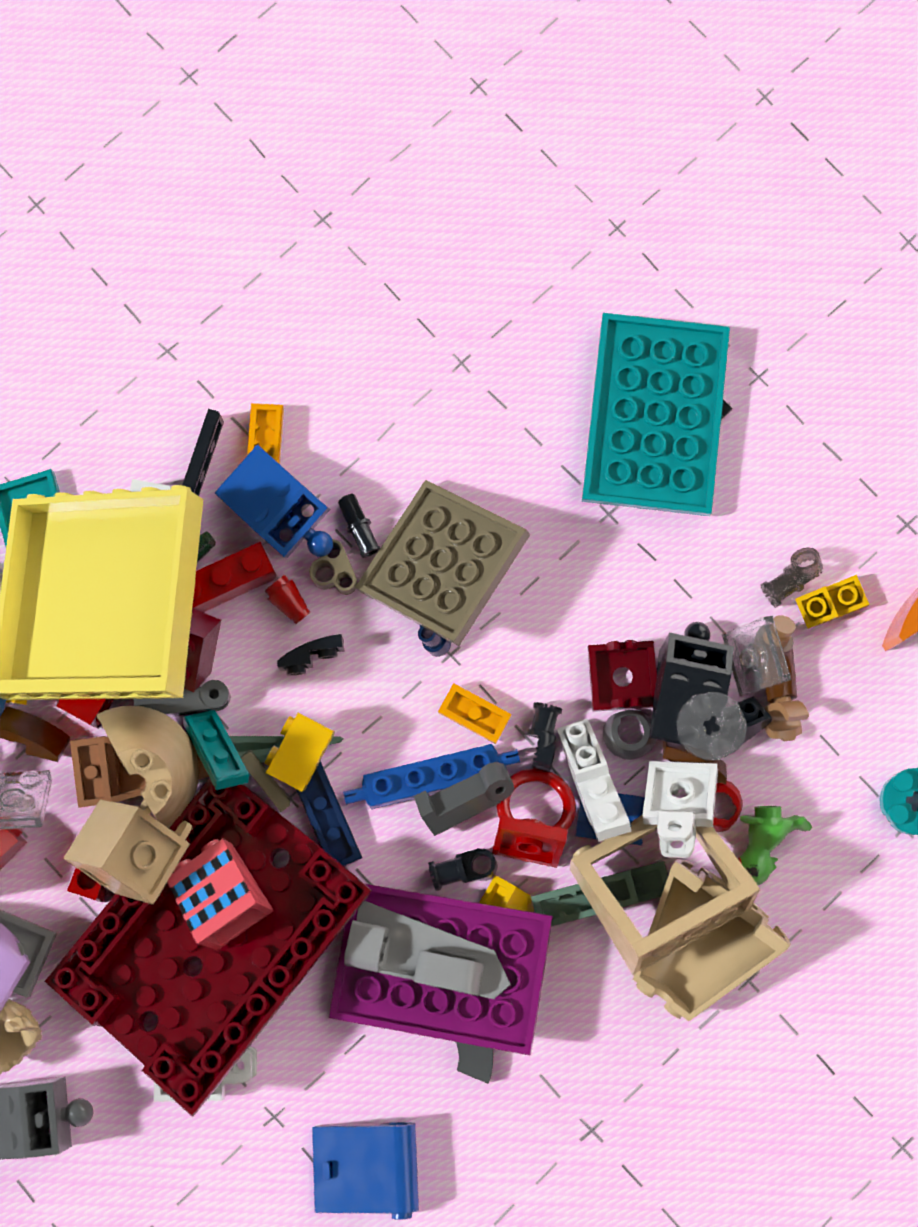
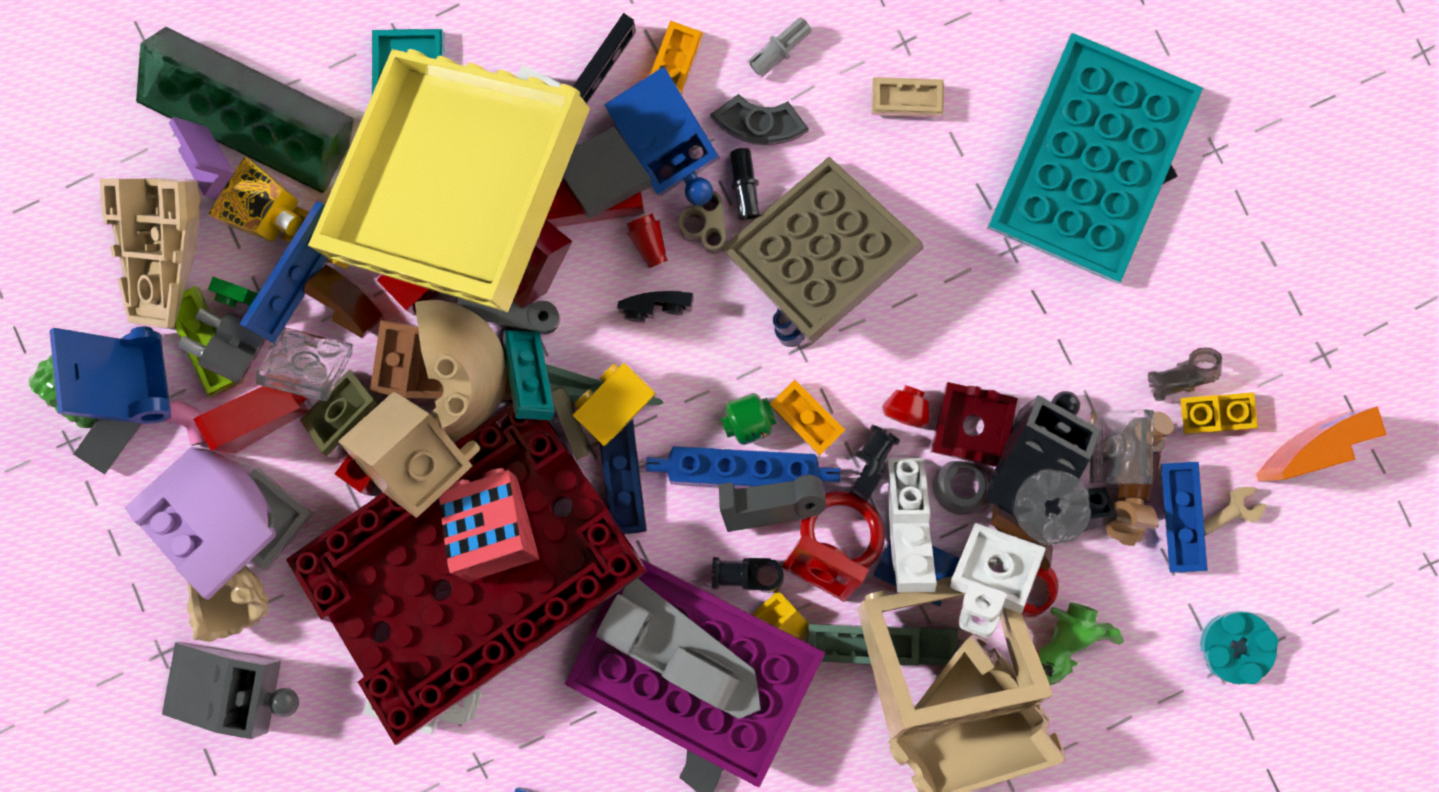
camera: 20 degrees right, 5 degrees up
none -> olive slope [300,369,383,458]
none -> dark grey tile [562,126,652,219]
none -> dark grey tile [710,94,809,145]
none -> green head [720,393,776,445]
none -> light grey axle [747,17,812,78]
none -> tan plate [871,77,944,117]
none -> red cone [882,385,929,429]
none -> blue plate [1161,461,1208,573]
none -> tan bar [1204,487,1266,536]

